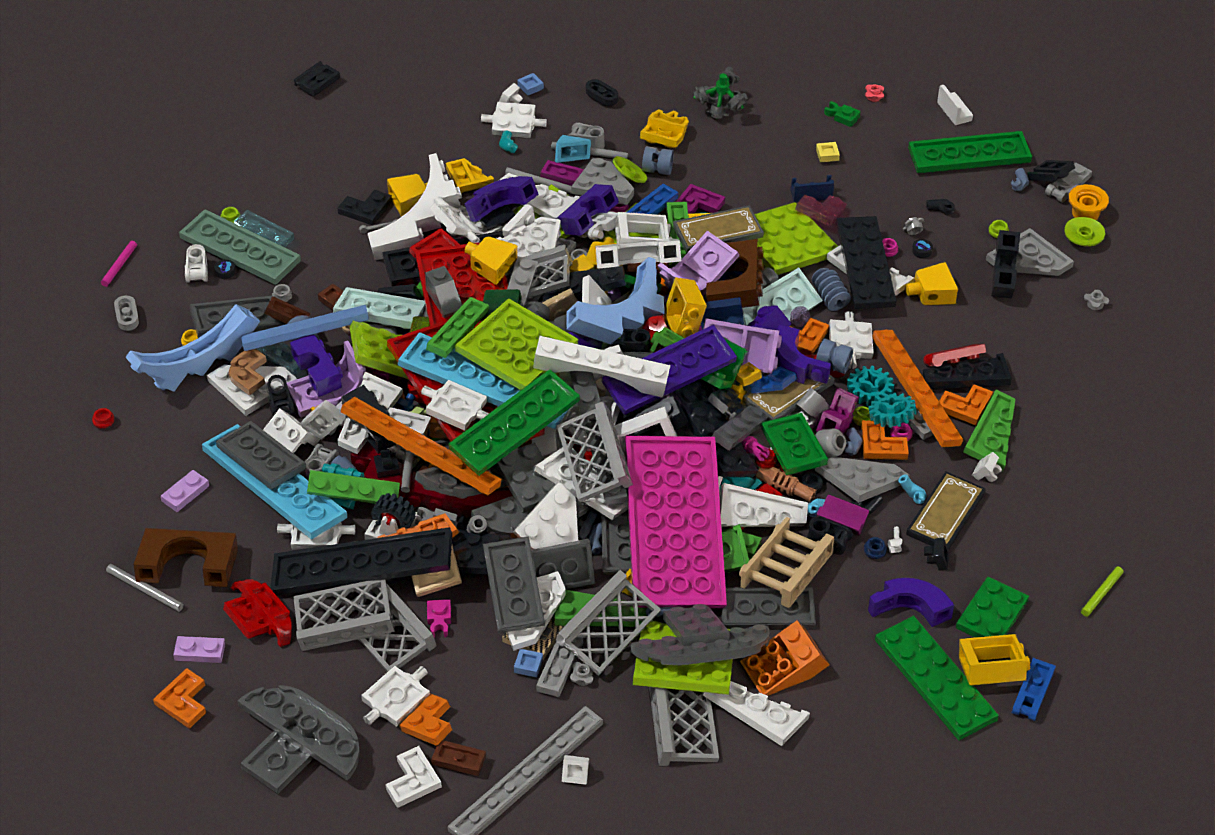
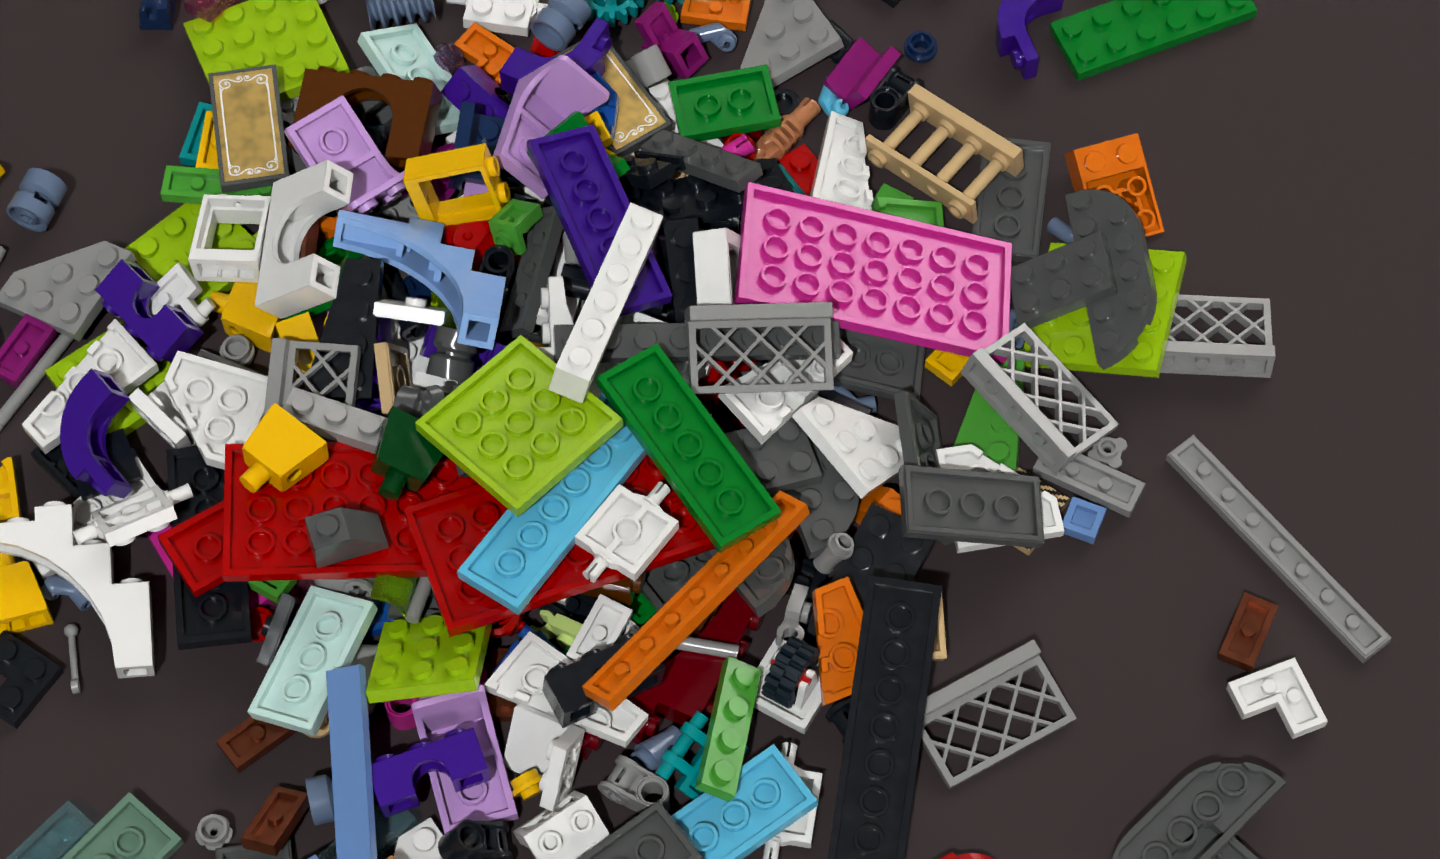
camera: 80 degrees left, 15 degrees up
light grey fence [293,580,394,651] -> none
white plate [361,666,430,727] -> none
black tile [374,449,400,478] -> none
orange plate [400,693,452,746] -> none
bright green plate [426,297,489,358] -> none
dark pink plate [427,600,451,638] -> none
white tile [562,755,589,785] -> none
lime dish [613,156,647,183] -> none
blue plate [626,184,678,215] -> none
magenta plate [676,184,726,214] -> none
white wing [703,681,810,746] -> none
light grey head [815,428,846,458] -> none
white hand [888,526,902,553] -> none

